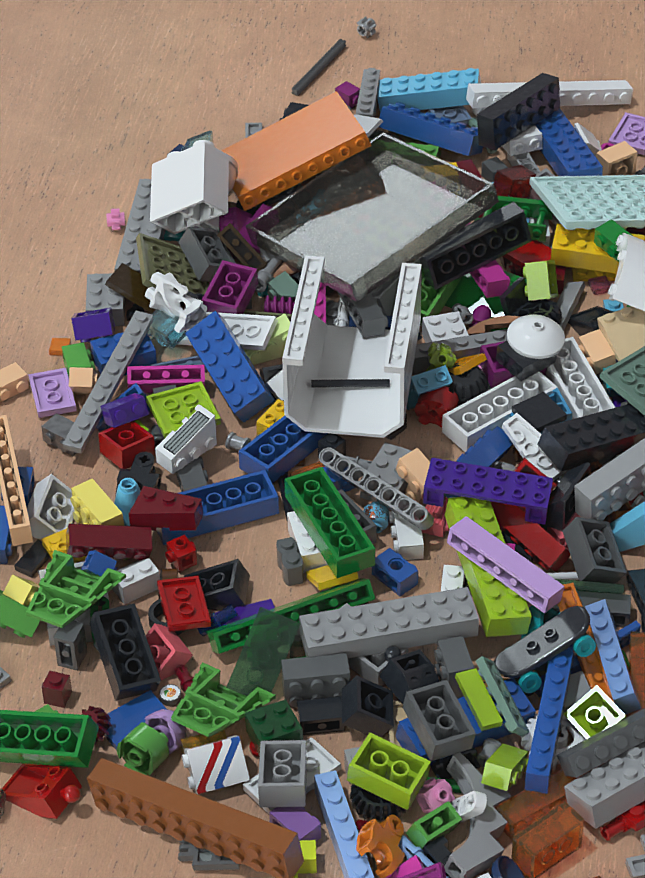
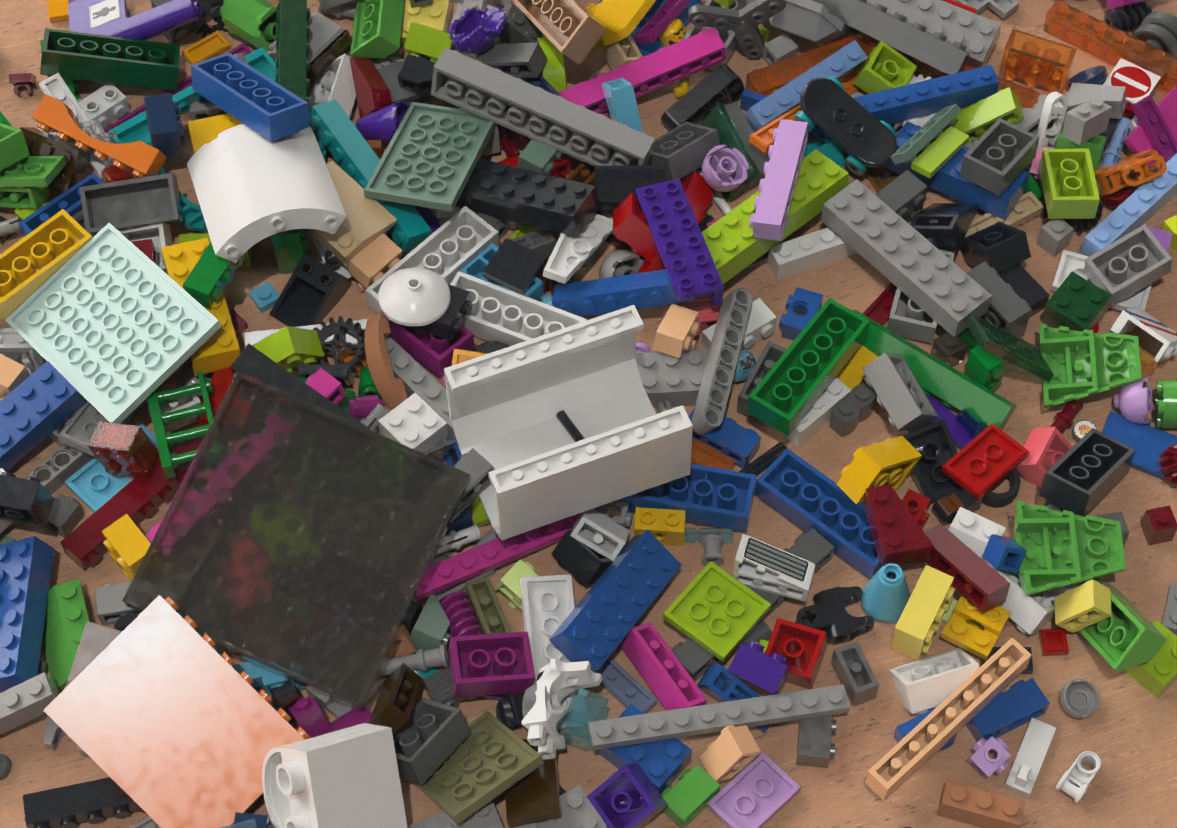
camera: 120 degrees left, 15 degrees up
none -> lavender cylinder [702,145,749,192]
none -> flat silver brick [831,641,879,706]
none -> yellow brick [837,436,922,504]
none -> light grey brick [862,352,939,432]
none -> light grey brick [1061,98,1112,145]

